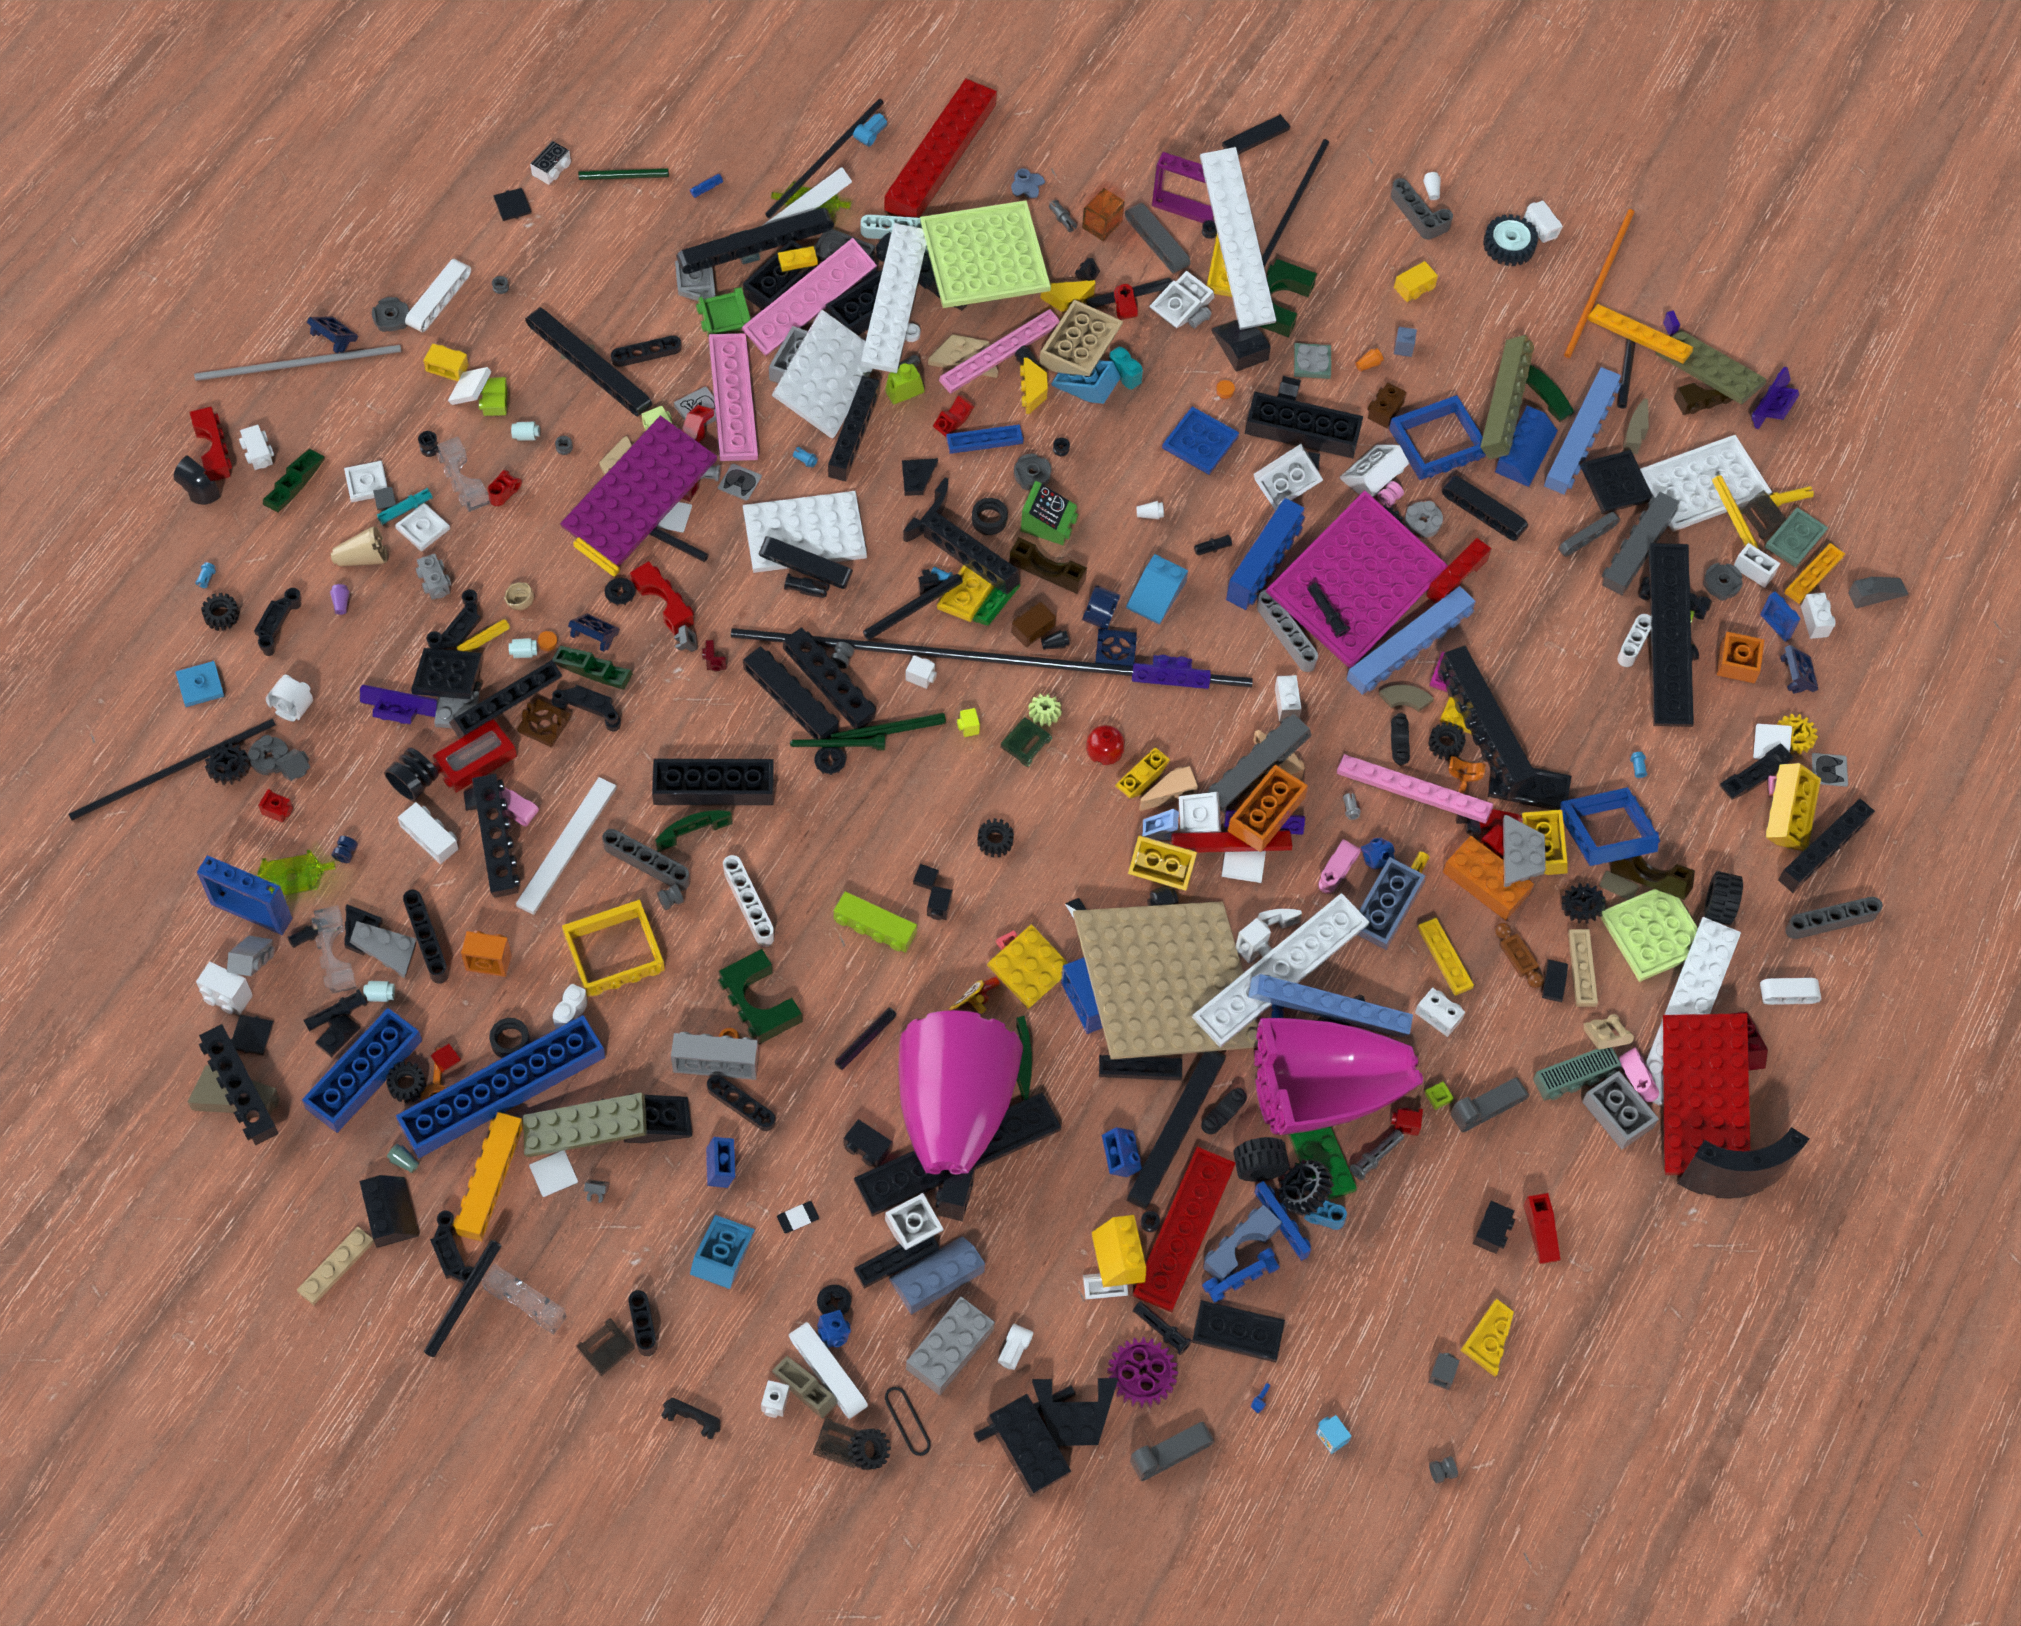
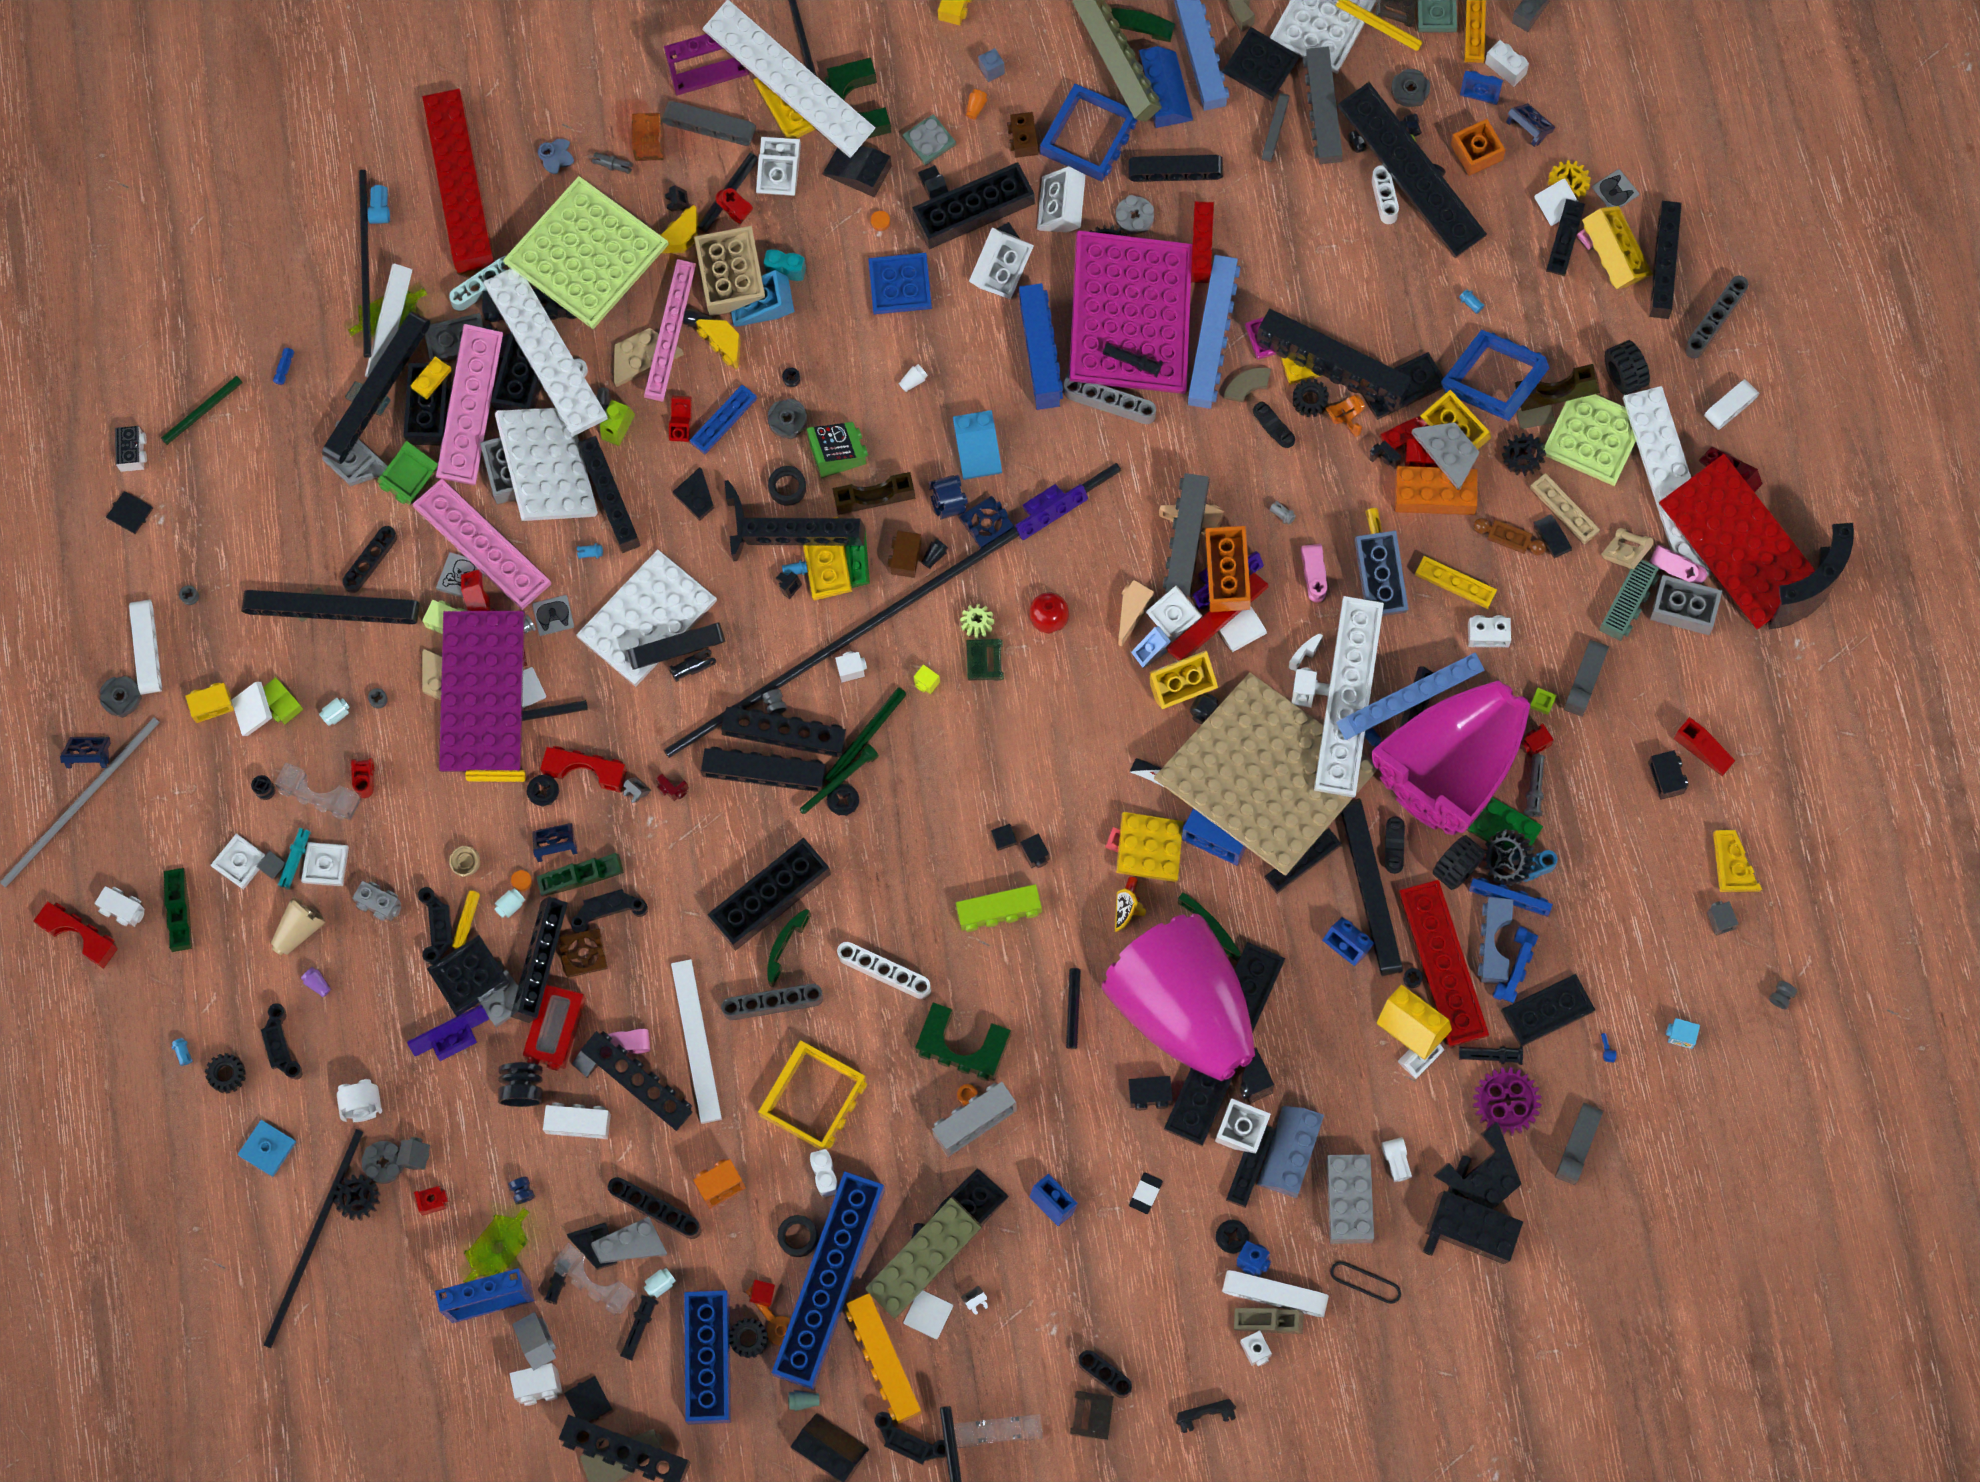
camera: 30 degrees left, 10 degrees up
black brick [173,455,221,505] -> none
black slope [315,1015,360,1058] -> none
dark grey wheel [657,884,684,911] -> none
dark azure slope [690,1215,755,1289] -> none
black beam [707,1075,775,1131] -> none
clear smoke plate [813,1417,863,1469] -> none
black tyre [848,1428,891,1470] -> none
black axle [863,574,963,640] -> none
black tyre [977,818,1014,858] -> none
yellow slope [1115,747,1170,798] -> none
light grey pin [1188,307,1212,329] -> none
black axle [1194,535,1232,556] -> none
black bush [1202,220,1217,239] -> none
white brick [1275,675,1301,722] -> none
bright pink plate [1337,754,1493,824] -> none
blue brick [1361,838,1395,869] -> none
bright pink wheel [1377,481,1404,507] -> none
white brick [1734,543,1781,588] -> none

